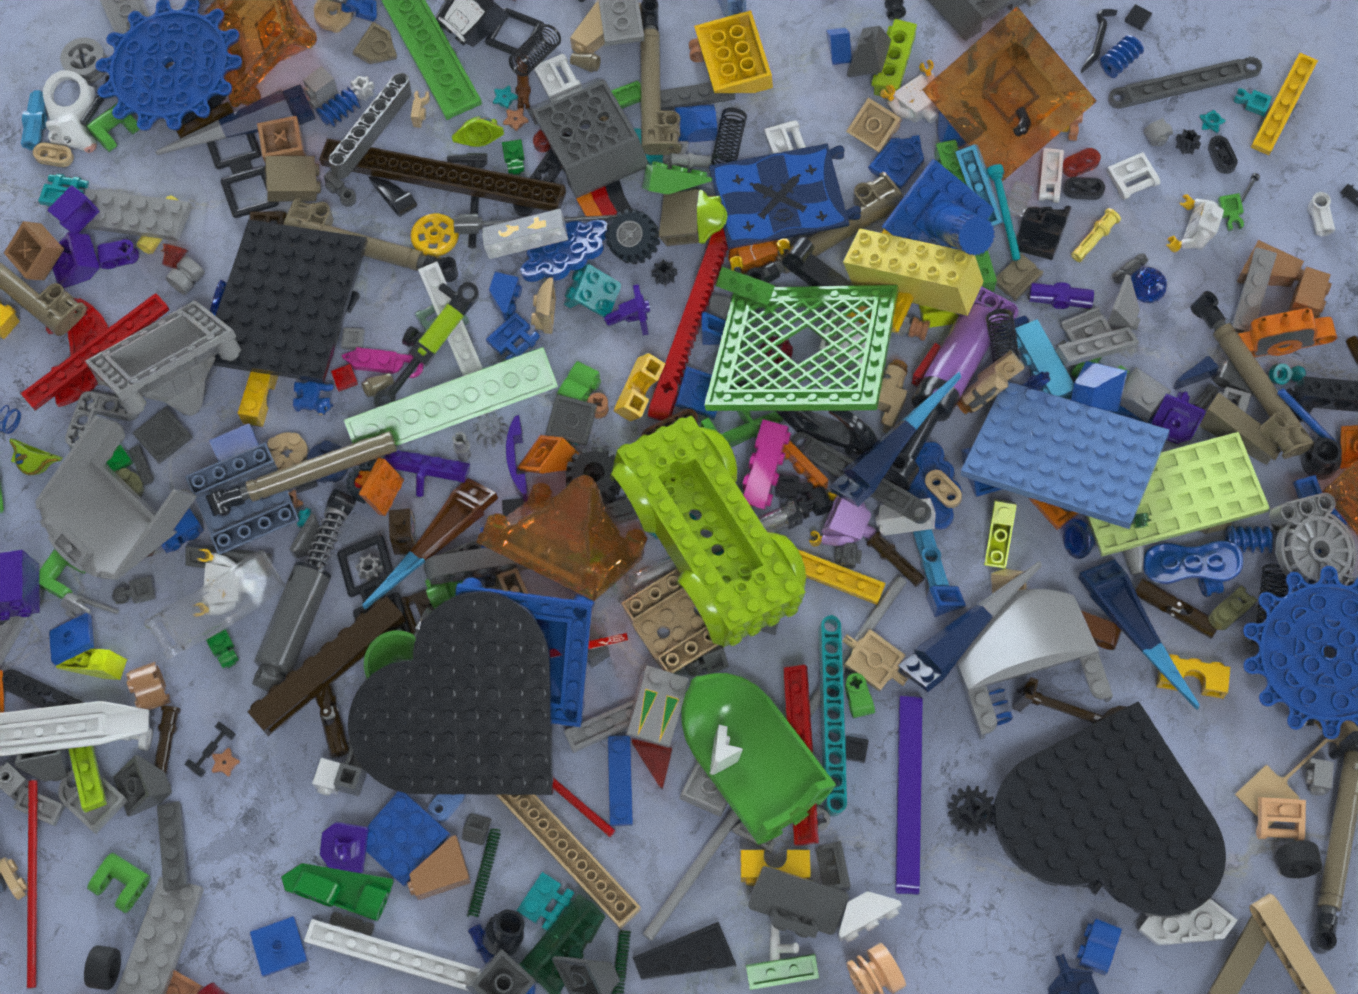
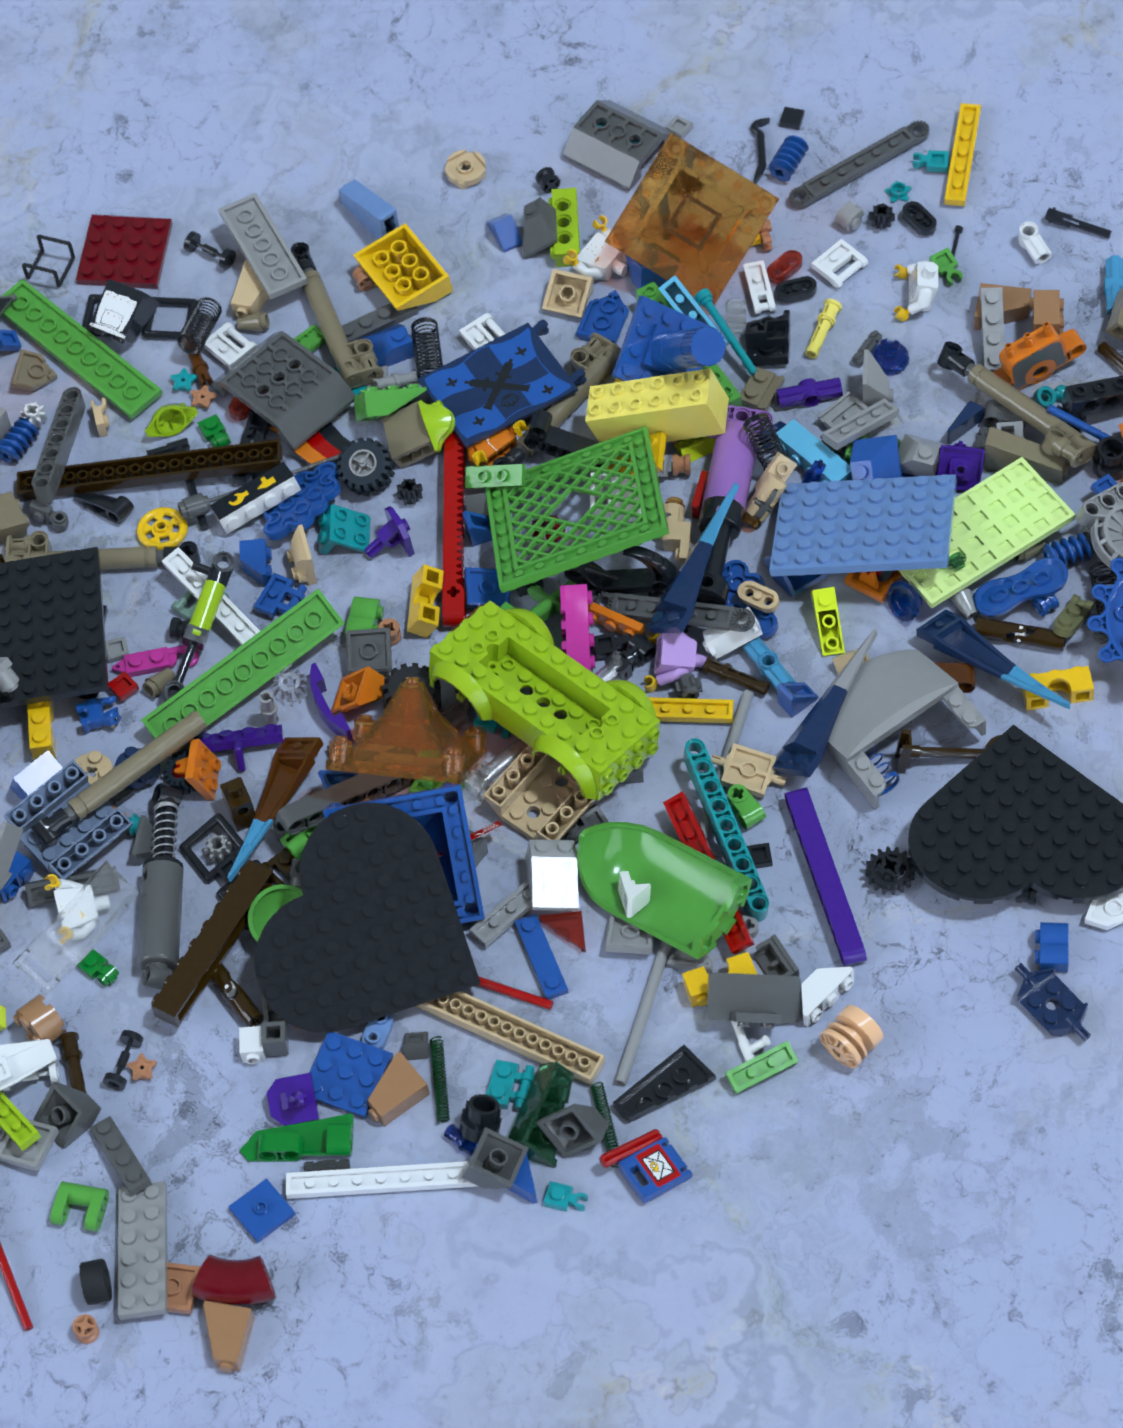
camera: 15 degrees left, 10 degrees down
black arm [1013,107,1031,137] -> none

